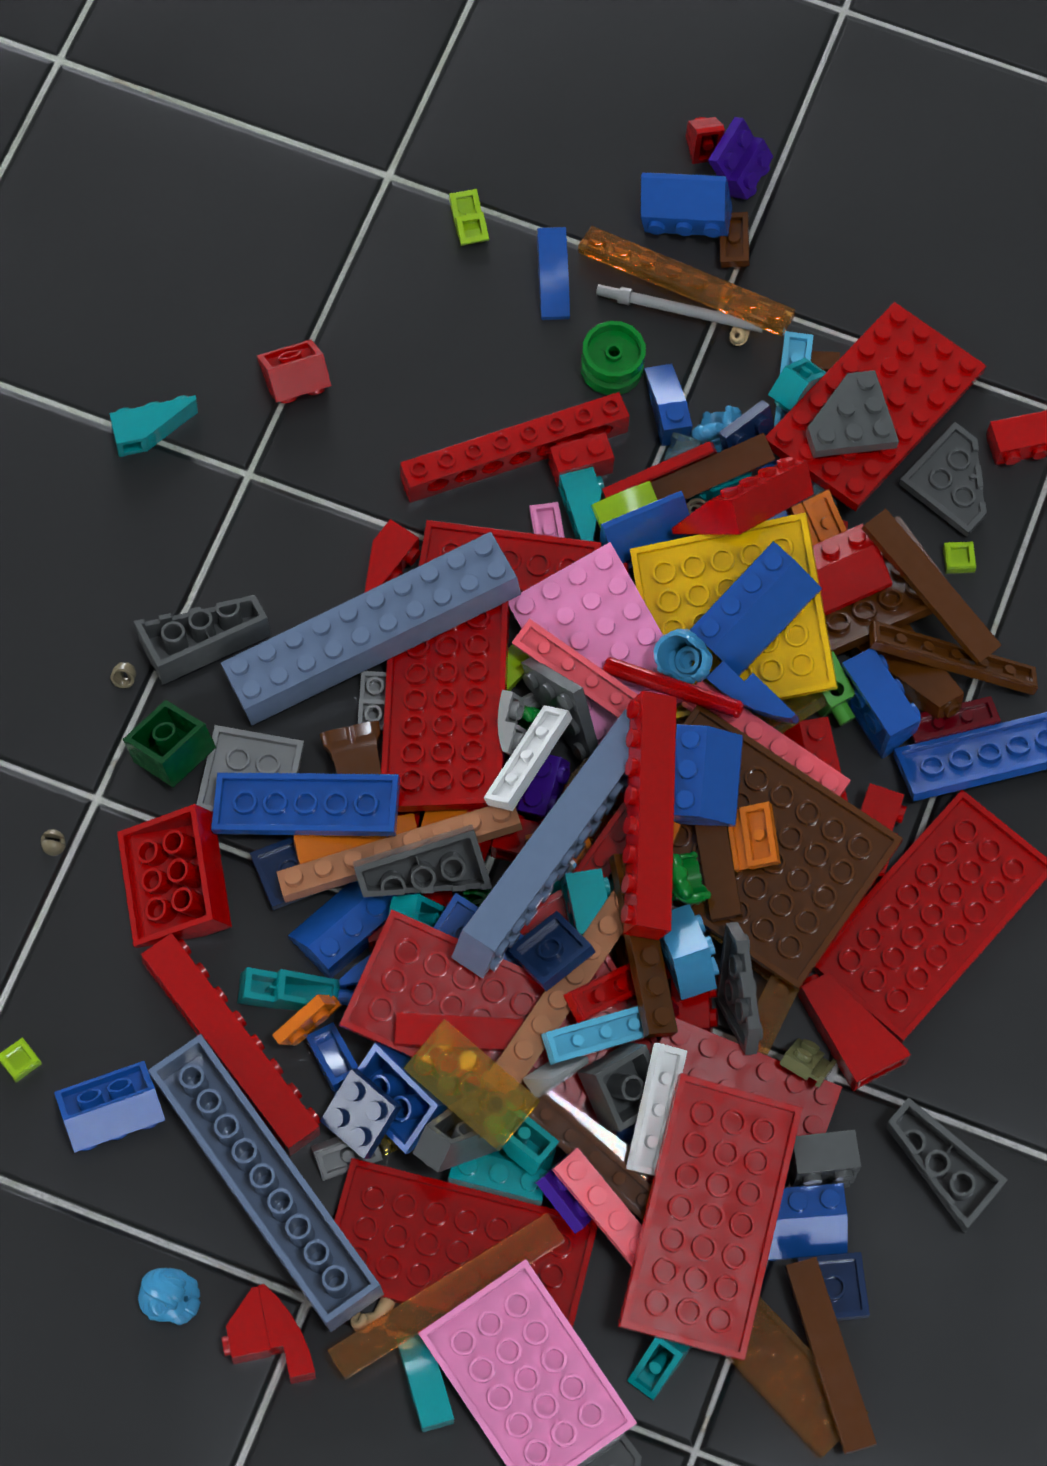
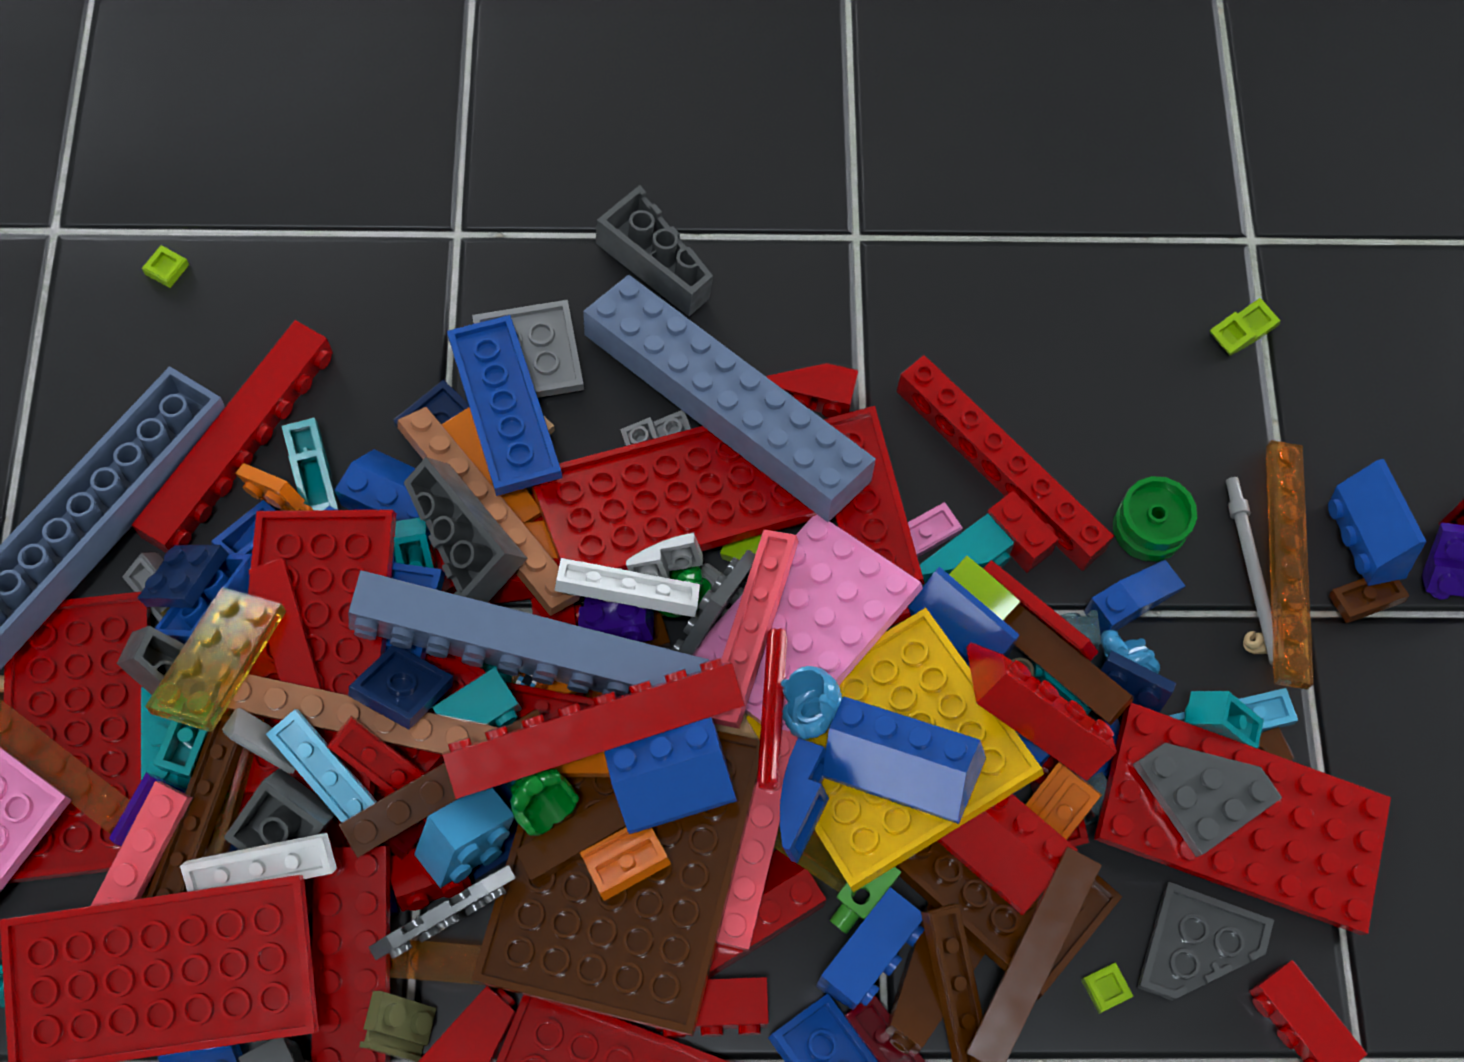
camera: 70 degrees right, 0 degrees up
dark tan hinge [40,829,66,856] -> none
slope [54,1061,165,1153] -> none
teal slope [109,395,198,457] -> none
dark tan hinge [110,662,136,688] -> none
red slope [117,804,232,948] -> none
dark green brick [123,700,216,787] -> none
red slope [257,339,332,403] -> none
reddish brown piece [319,721,381,774] -> none
blue slope [537,227,570,320] -> none

